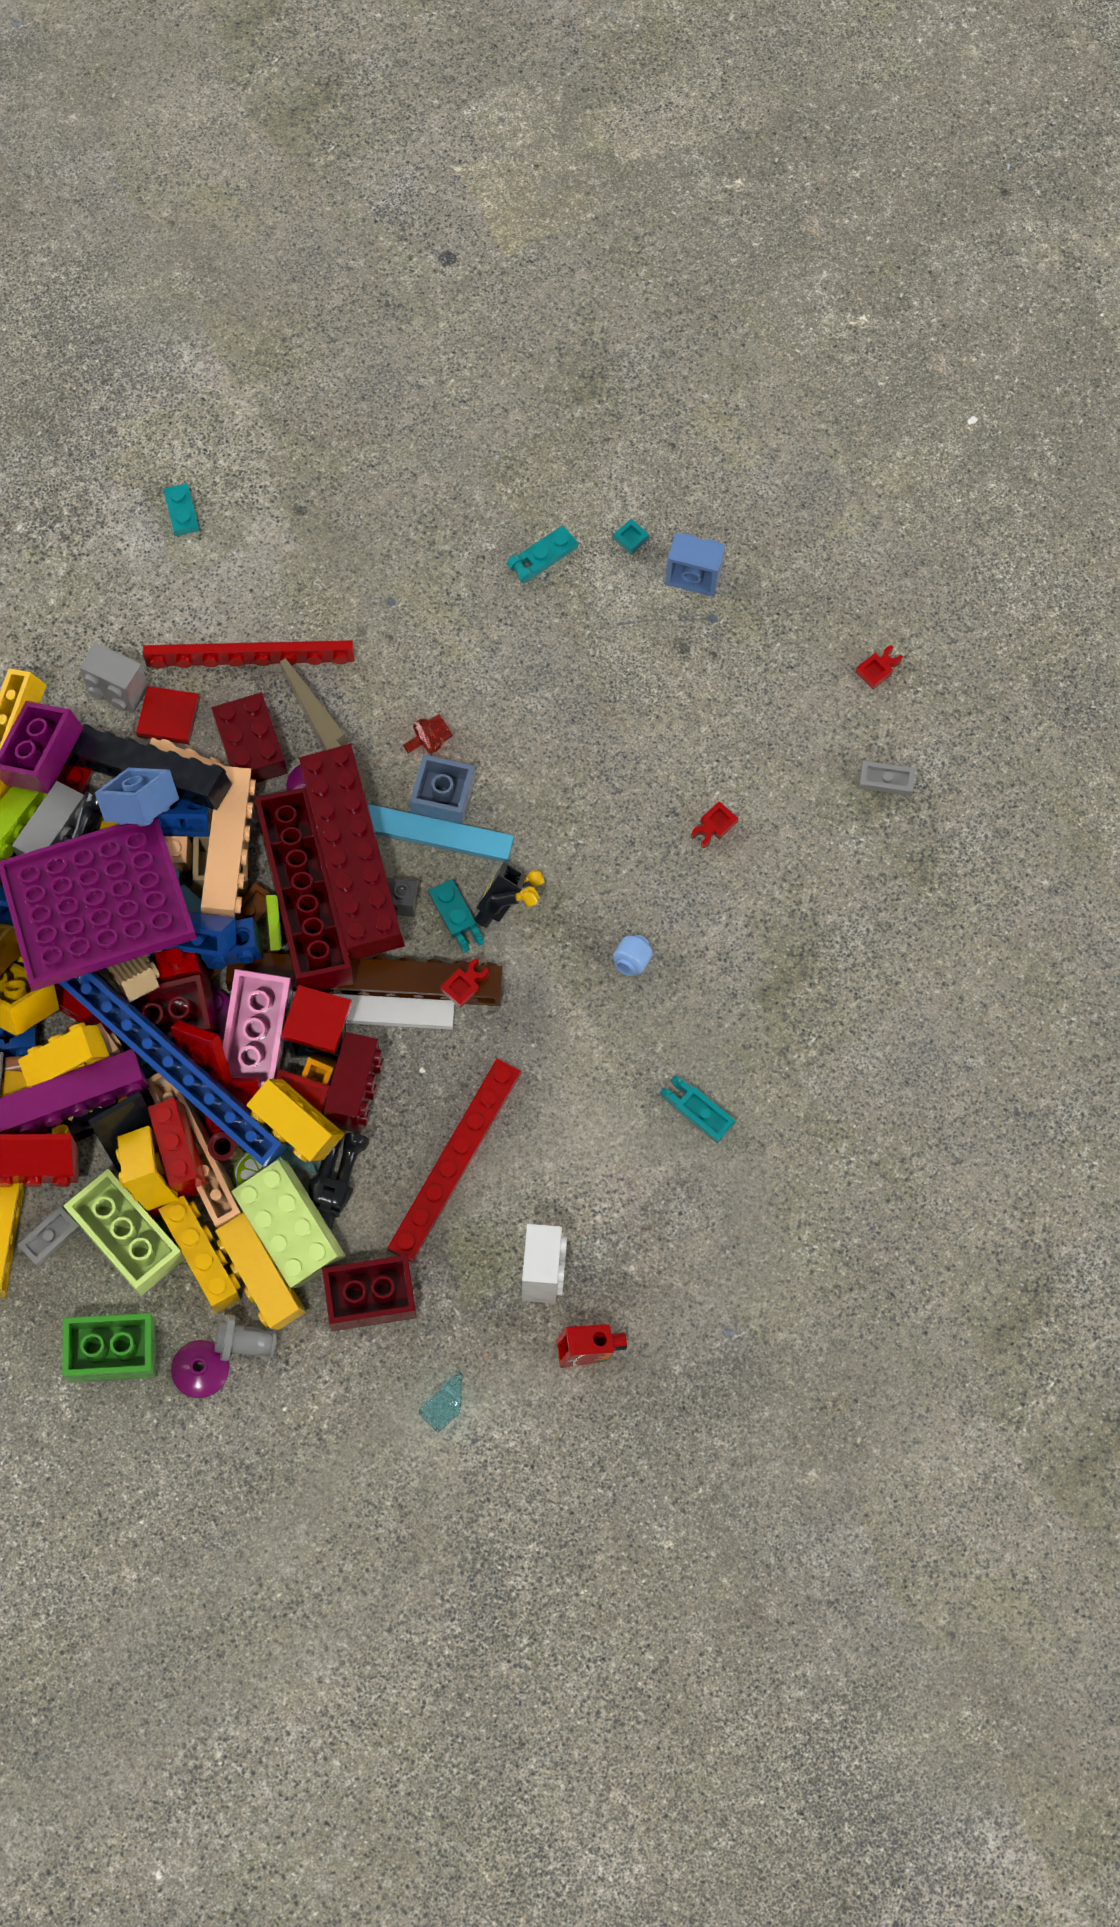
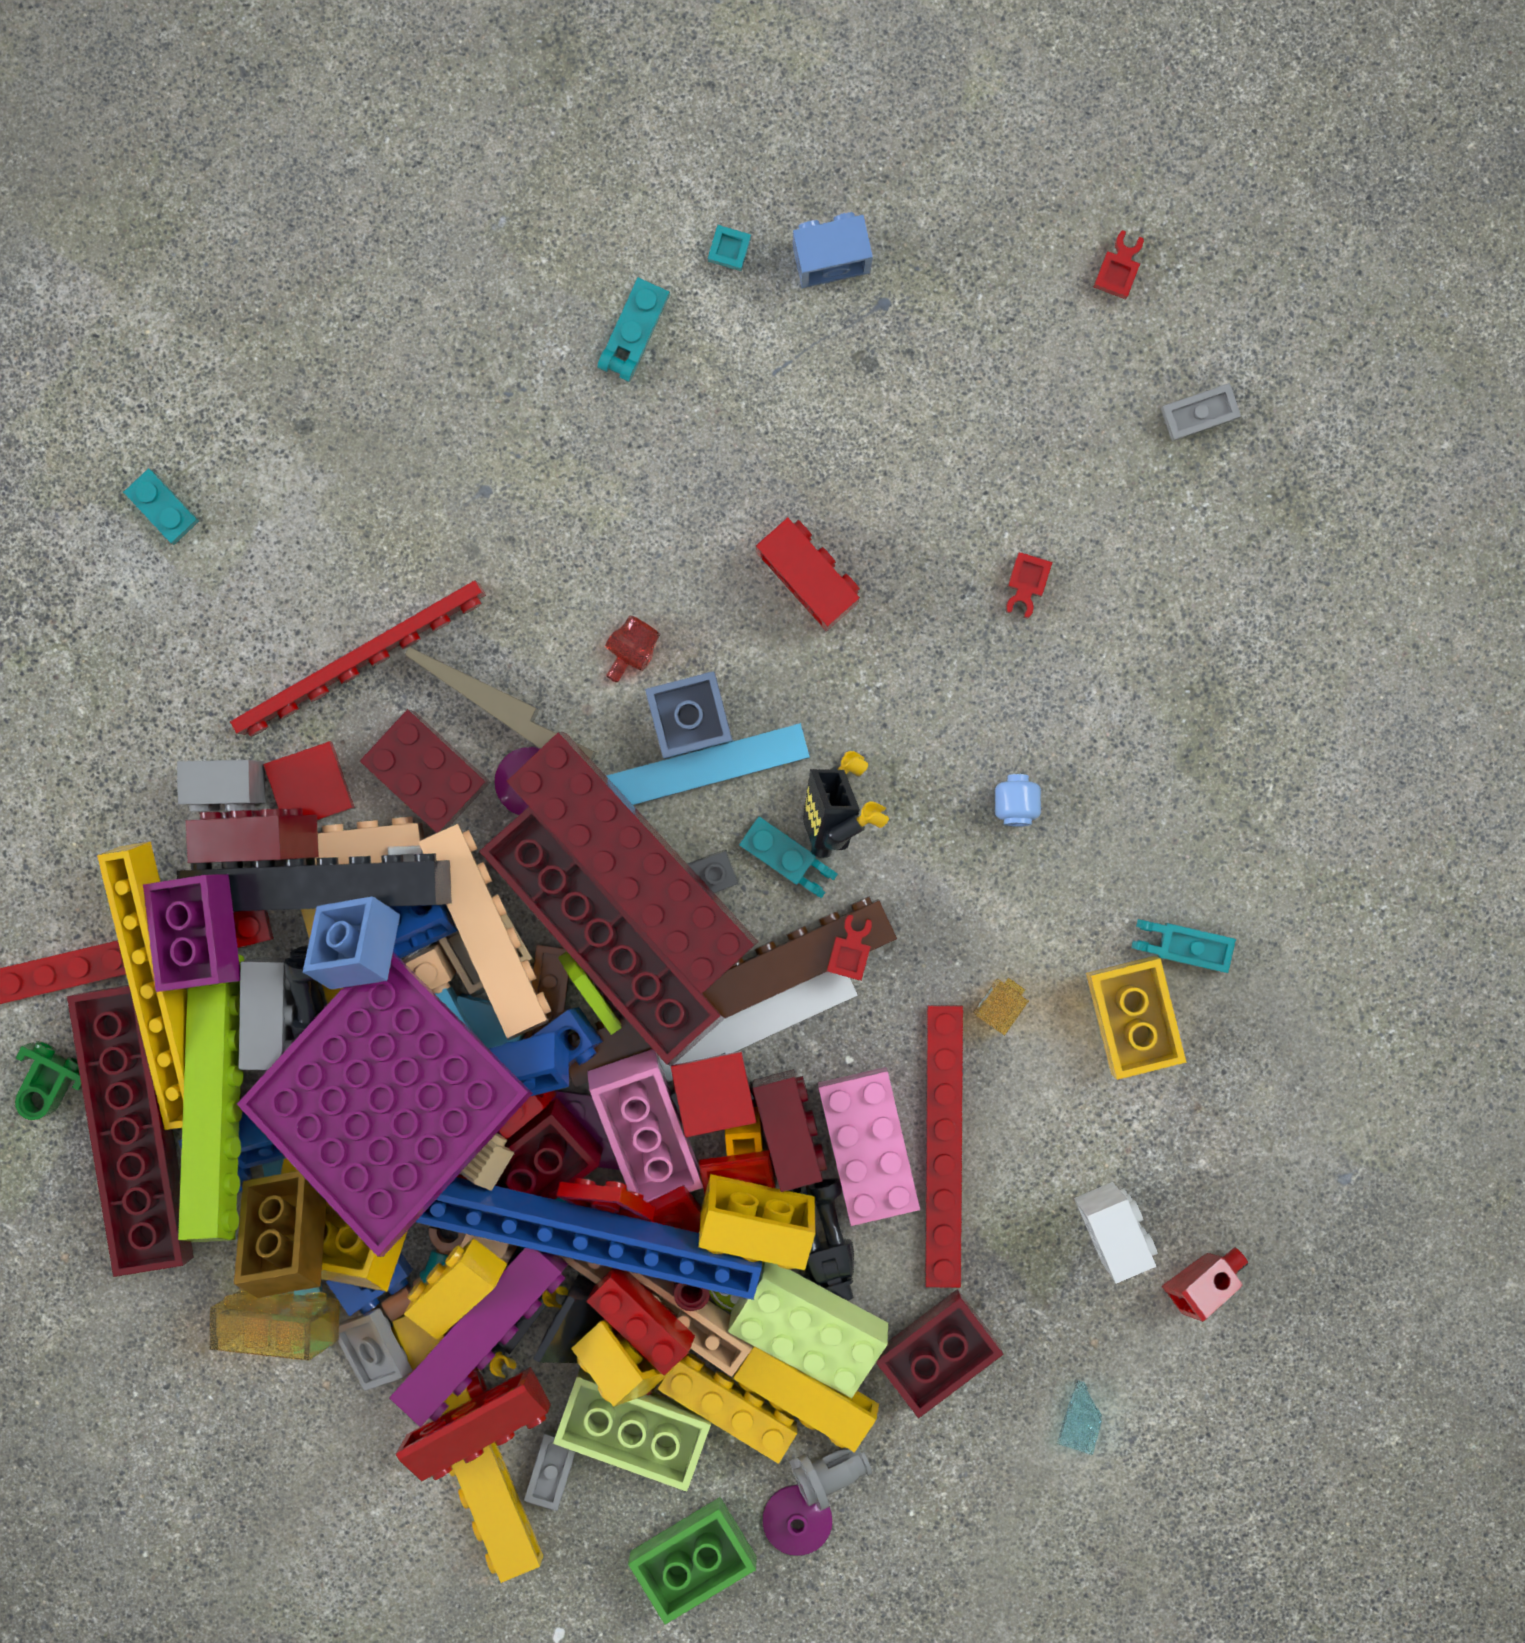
camera: 20 degrees left, 20 degrees up
none -> dark red brick [185,808,319,863]
none -> red brick [756,517,860,632]
none -> bright pink brick [818,1067,920,1226]
none -> clear yellow brick [973,977,1029,1036]
none -> yellow brick [1086,956,1187,1080]

